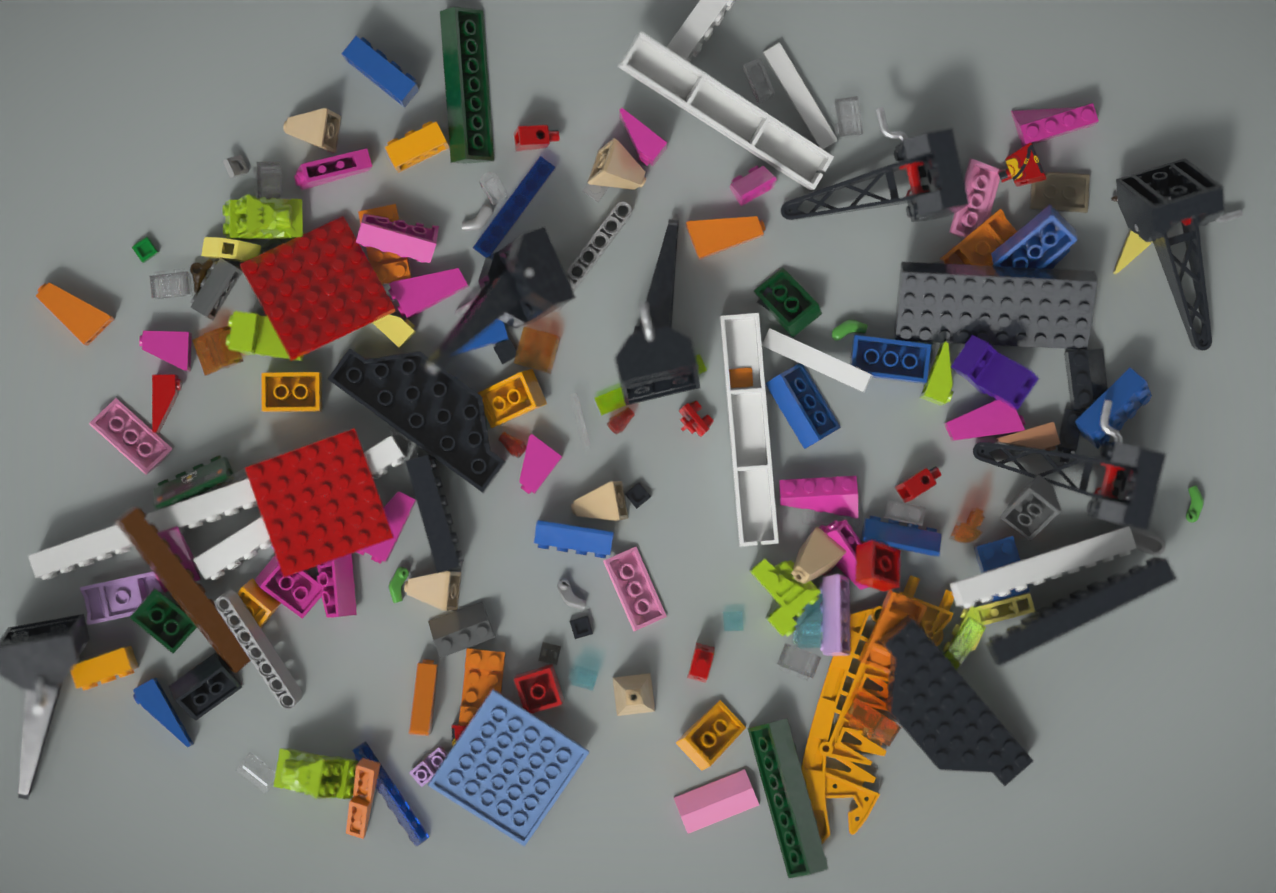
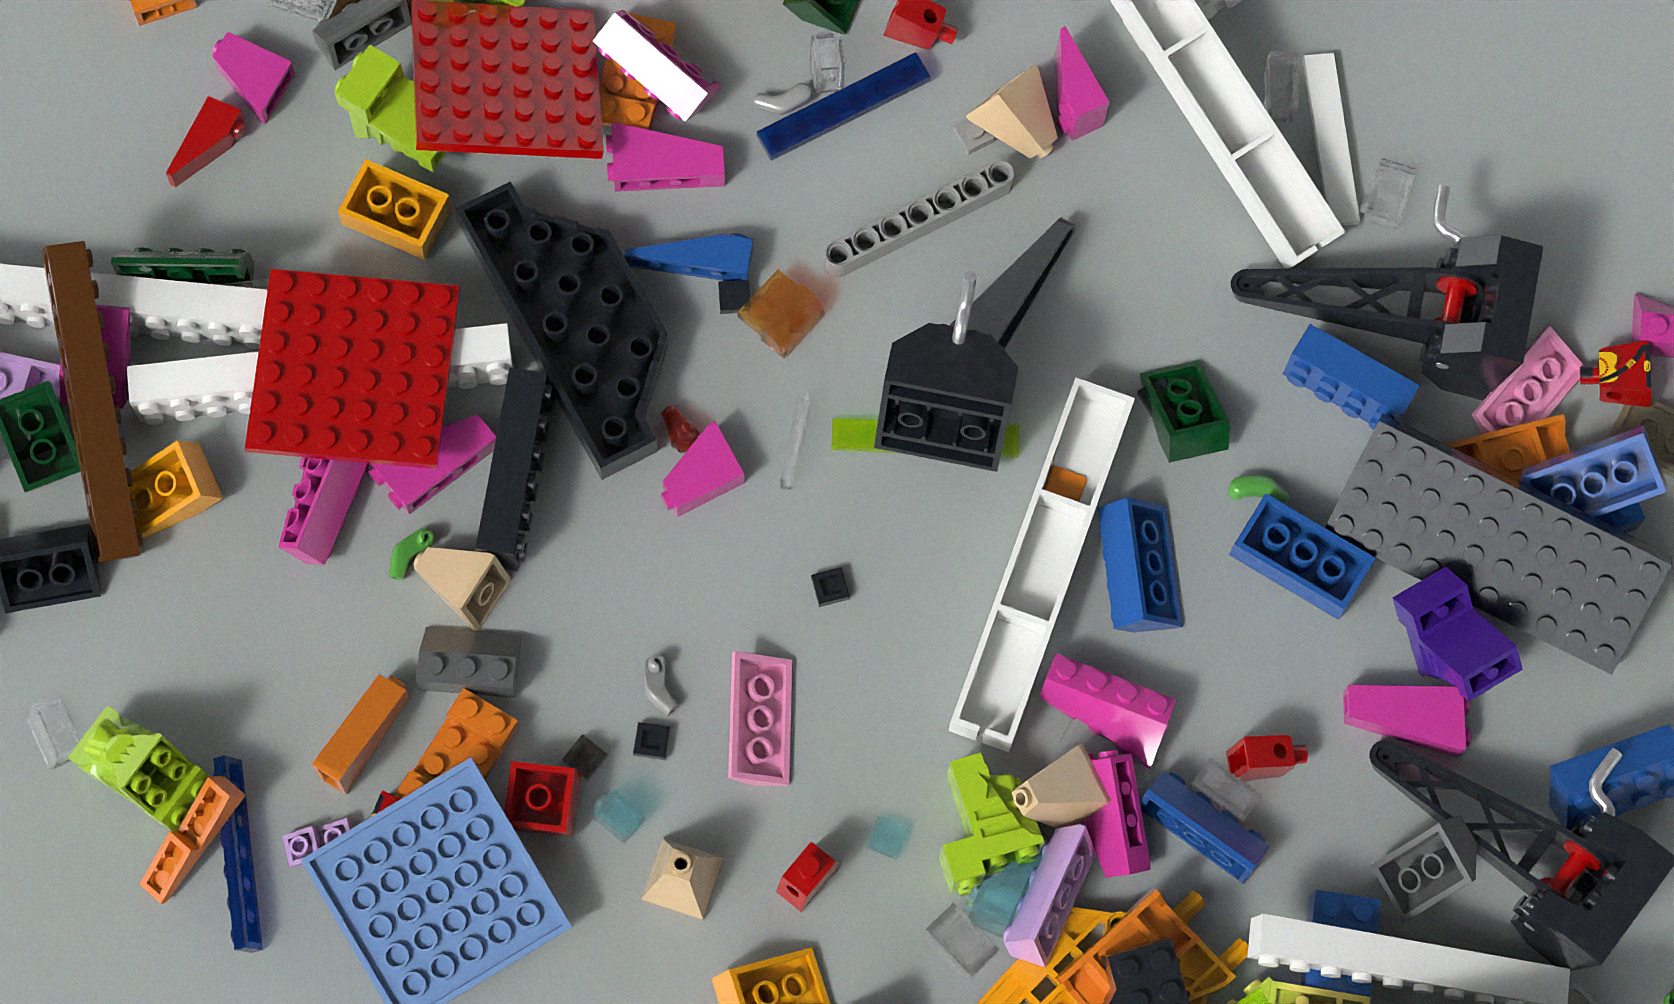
camera: 20 degrees right, 15 degrees down
bright pink slope [89,398,172,475] -> none
clear orange brick [192,326,244,376] -> none
light grey beam [215,590,303,709] -> none
dark pink slope [255,555,323,619] -> none
light yellow slope [372,314,416,349] -> none
black piece [424,227,575,375] -> none
light orange slope [478,369,547,428] -> none
blue slope [534,520,614,558] -> none
tan slope [571,481,628,520] -> none
clear red cone [607,407,635,435] -> none
red hips [679,401,714,437] -> none
orange slope [686,216,766,260] -> none
dark pink slope [730,165,777,206] -> none
white tile [762,328,873,393] -> none
red brick [855,540,901,592] -> none
lime slope [920,342,954,406] -> none
clear orange brick [949,508,985,543] -> none
nougat slope [996,422,1060,451] -> none
black hinge [1057,409,1084,463] -> none
black slope [1064,349,1108,410] -> none
none -> blue brick [1283,324,1420,430]

